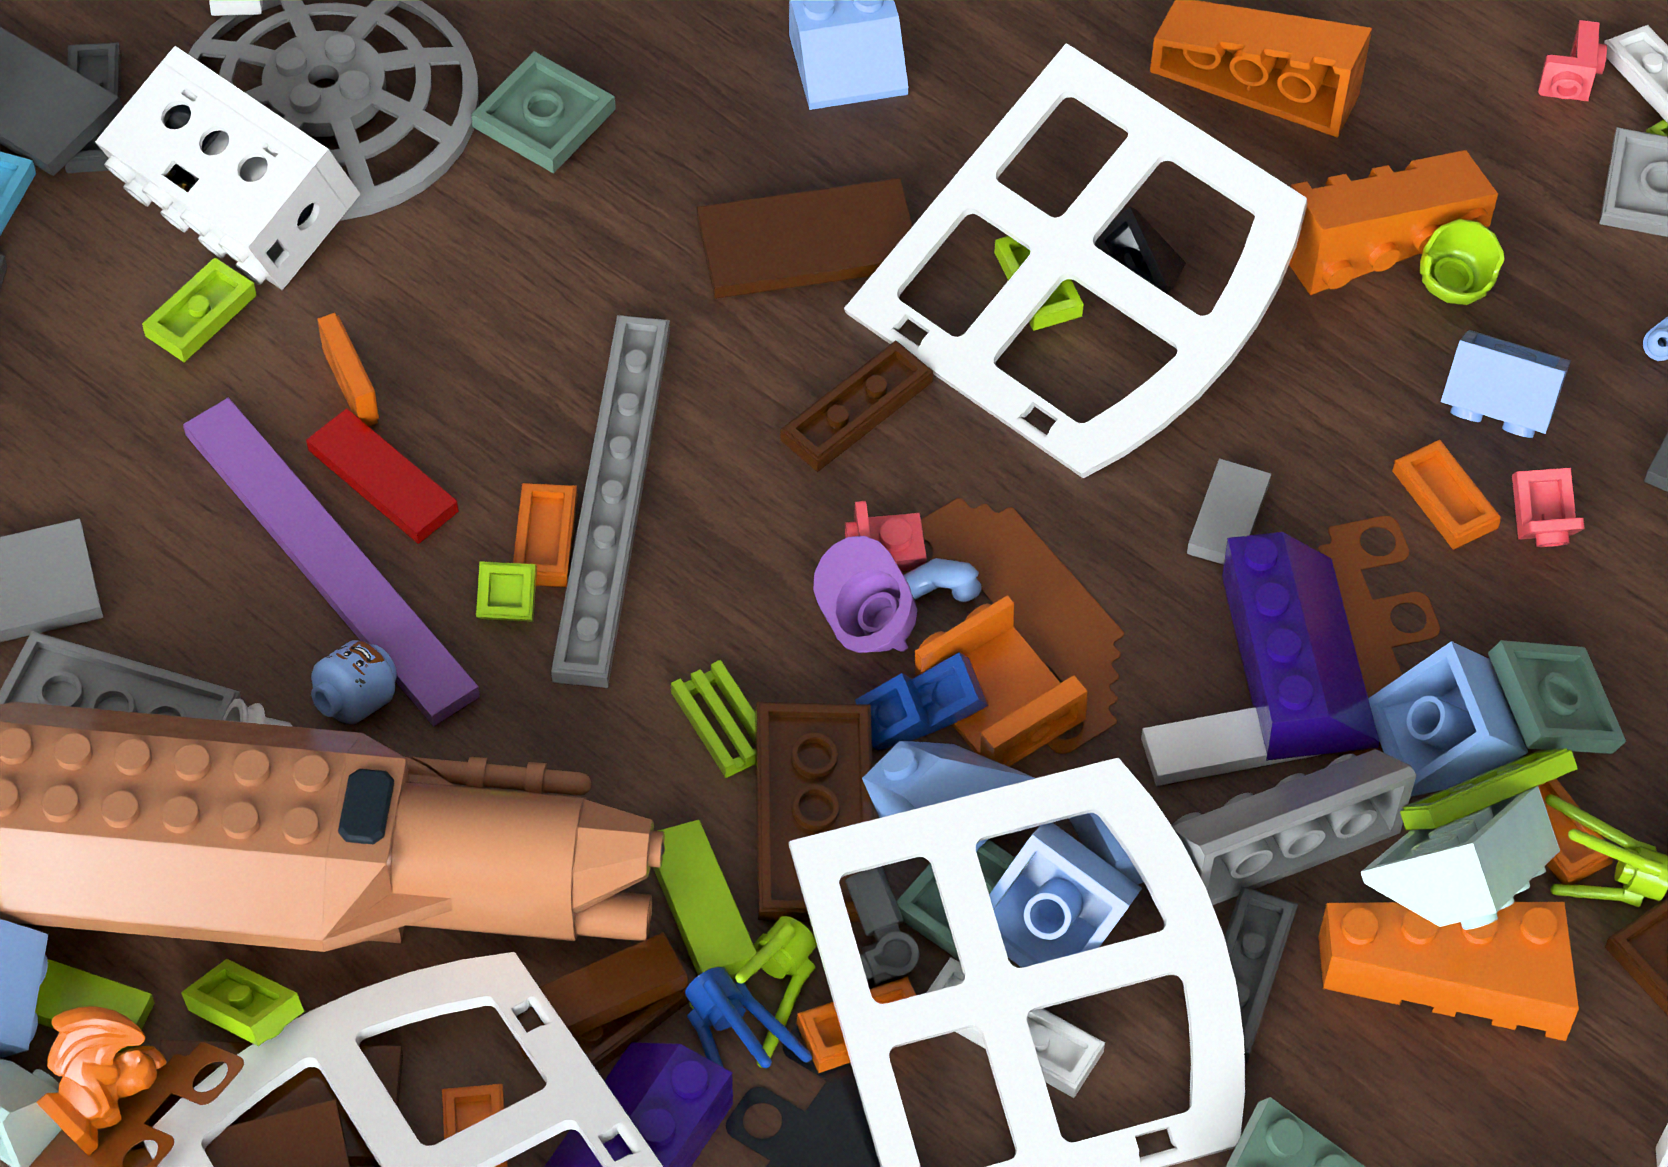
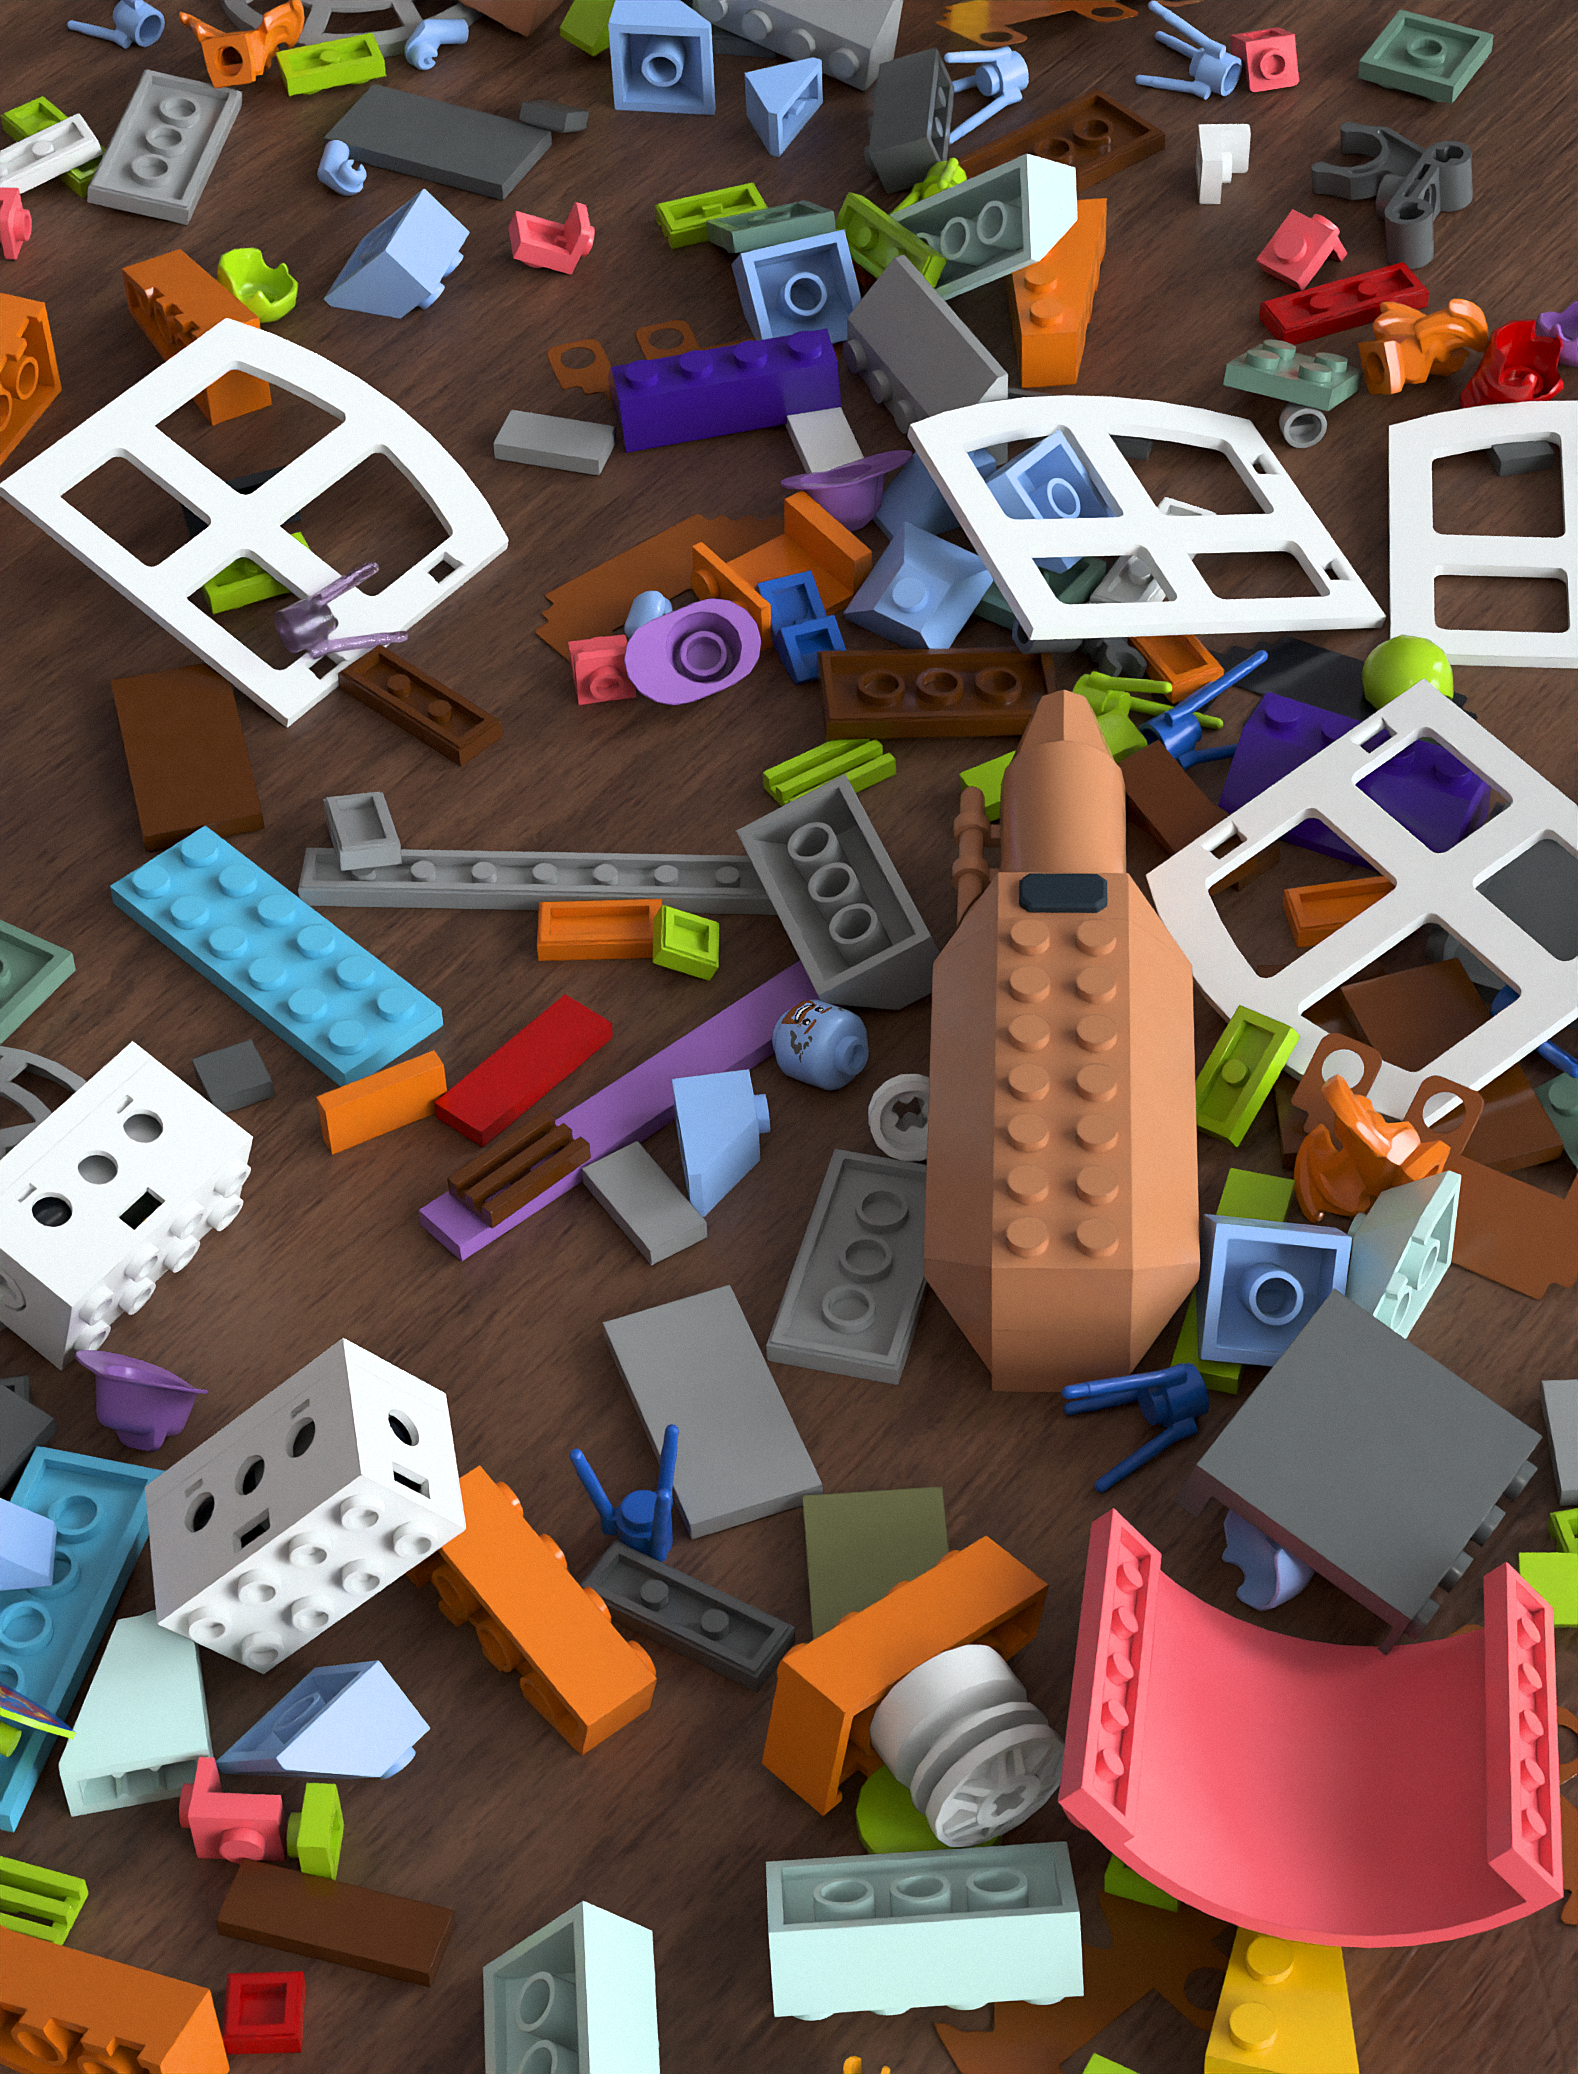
camera: 90 degrees left, 10 degrees down
lime plate [142,258,256,363] -> none
orange tile [1392,439,1501,550] -> none
none -> medium lavender piece [75,1350,209,1452]
none -> medium azure plate [110,825,444,1087]
none -> dark grey tile [192,1039,275,1114]
none -> clear purple plant [274,562,408,660]
none -> light grey tile [323,791,402,871]
none -> reddish brown tile [447,1109,591,1229]
none -> light grey tile [582,1141,708,1266]
none -> lime tile [655,183,768,249]
none -> light blue slope [672,1069,770,1217]
none -> light grey slope [736,774,940,1010]
none -> medium lavender piece [781,450,913,532]

